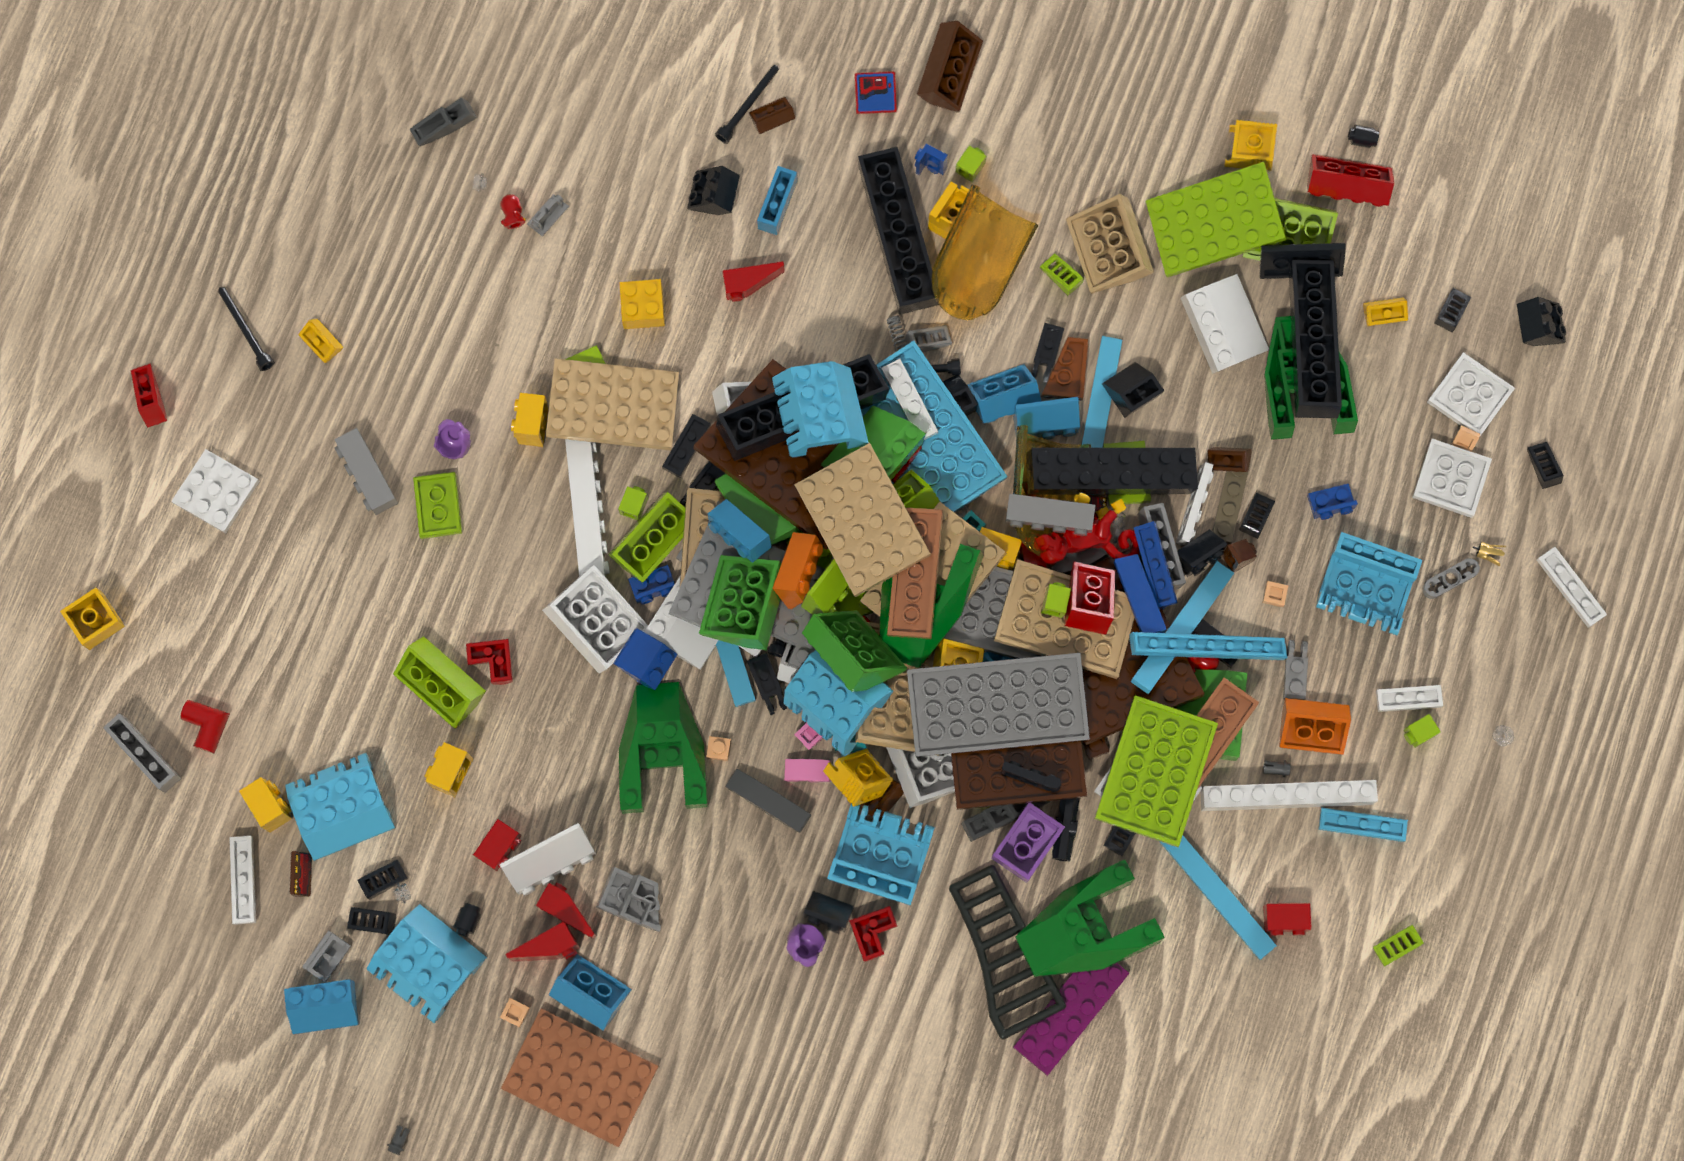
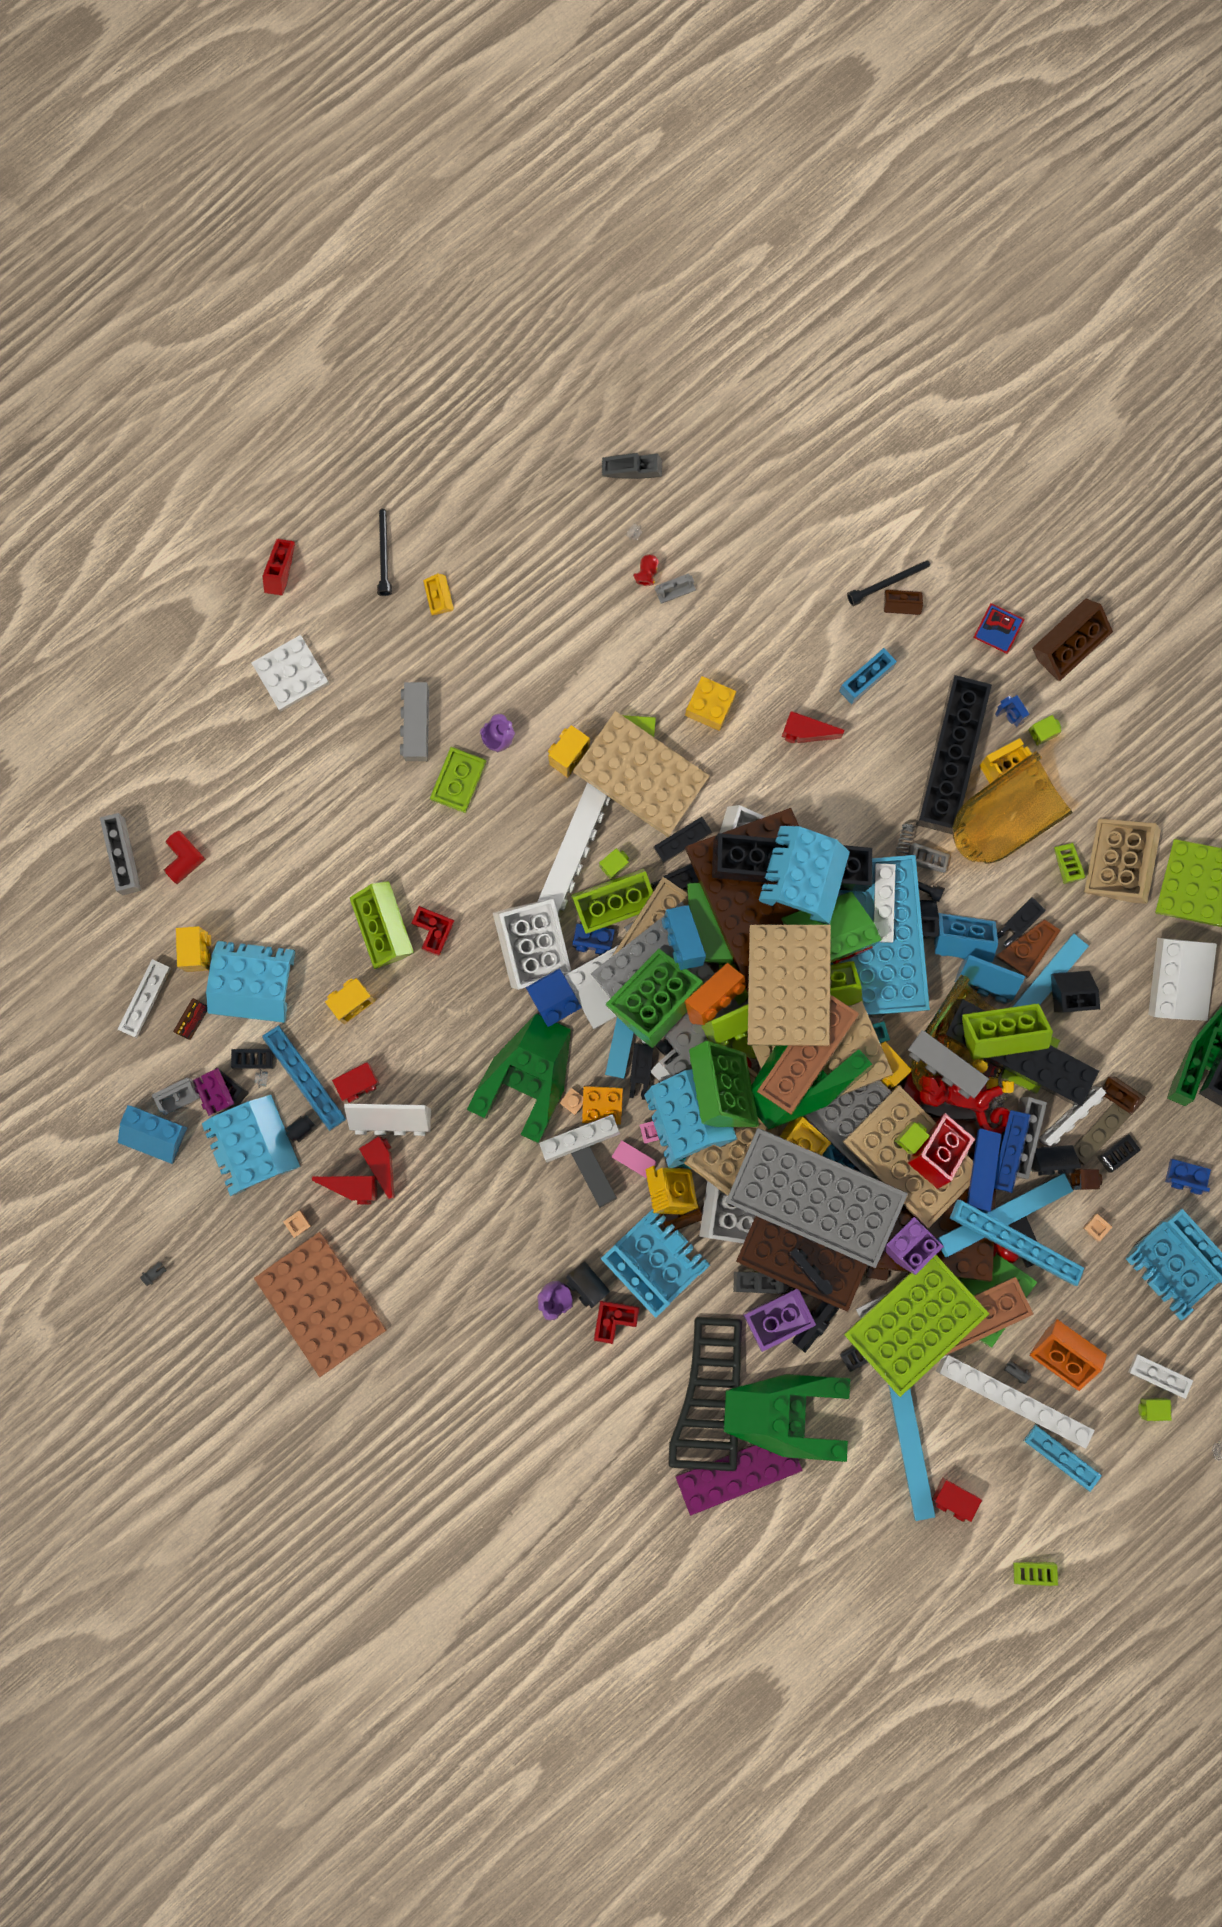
camera: 30 degrees right, 5 degrees up
yellow brick [60,587,125,650] -> none
dark azure slope [549,954,632,1031] -> none
light grey slope [596,867,661,932] -> none
black slope [687,166,740,215] -> none
light grey hinge [1283,640,1308,700] -> none
none -> magenta plate [192,1068,234,1116]
none -> dark azure tile [262,1025,346,1131]
none -> white plate [539,1114,620,1163]
none -> light orange hinge [582,1086,623,1125]
none -> medium lavender slope [884,1217,944,1275]
none -> lime slope [962,1003,1053,1060]

